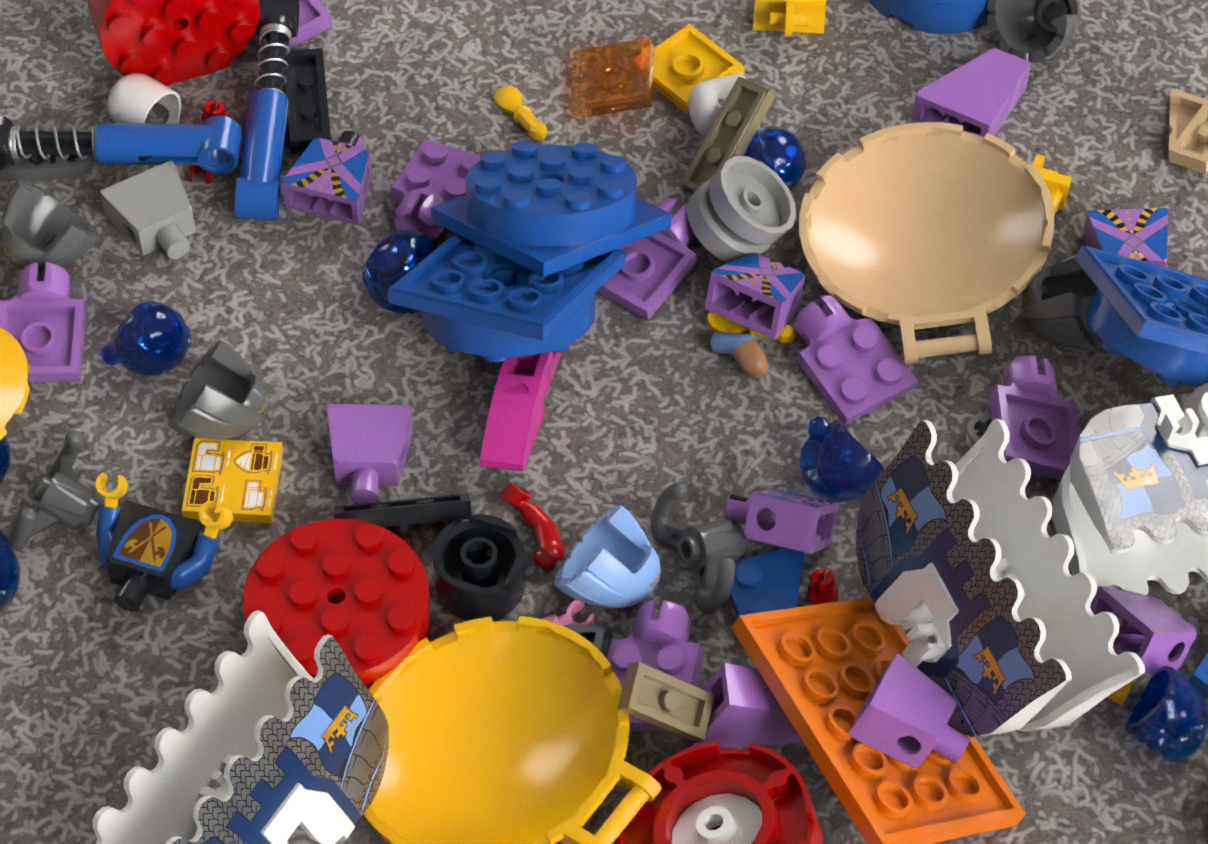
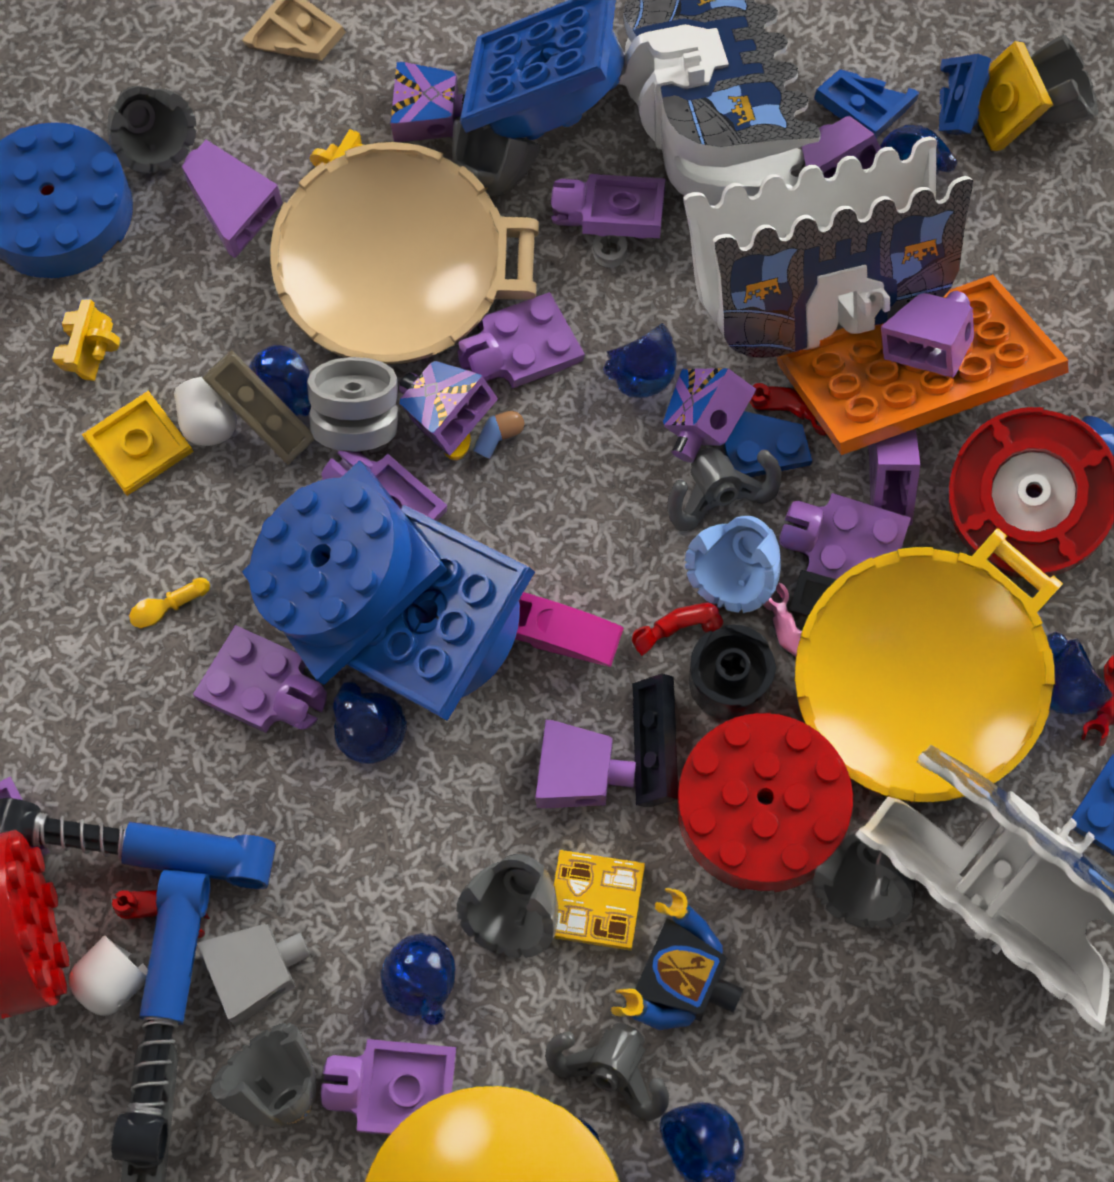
camera: 80 degrees left, 15 degrees up
medium lavender torso [282,131,372,225] -> none
black plate [284,48,331,152] -> none
clear orange tile [570,38,654,117] -> none
dark tan plate [617,662,715,742] -> none

